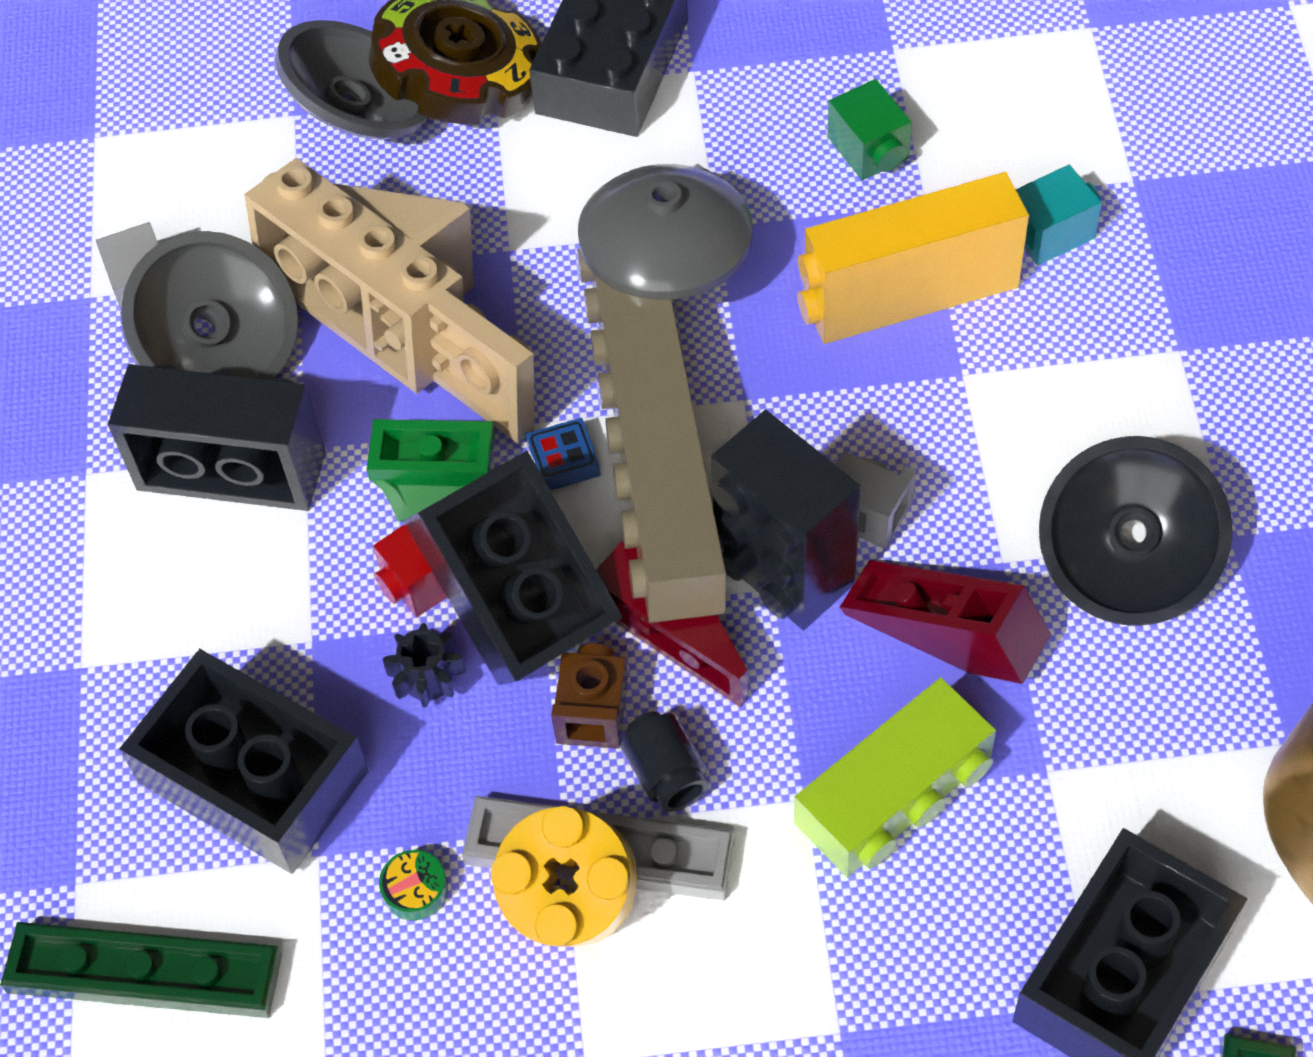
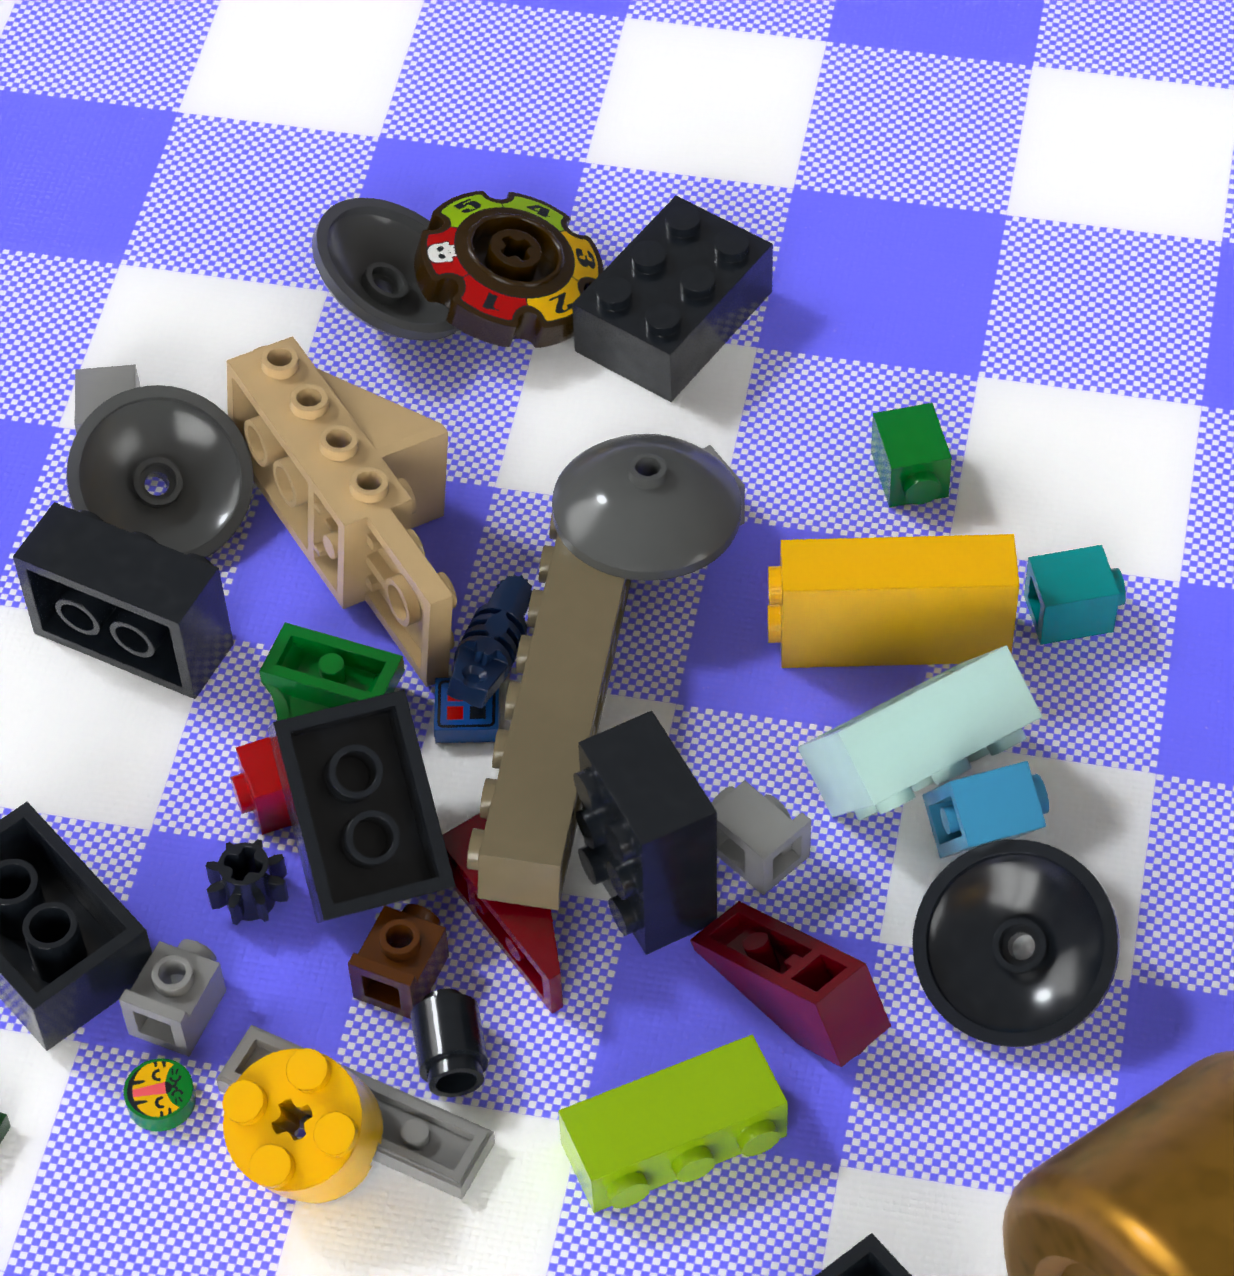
camera: 15 degrees right, 5 degrees down
none -> light grey brick [119,939,226,1057]
none -> dark blue hinge [447,574,532,708]
none -> light aqua brick [797,645,1043,821]
none -> dark azure brick [922,761,1049,859]

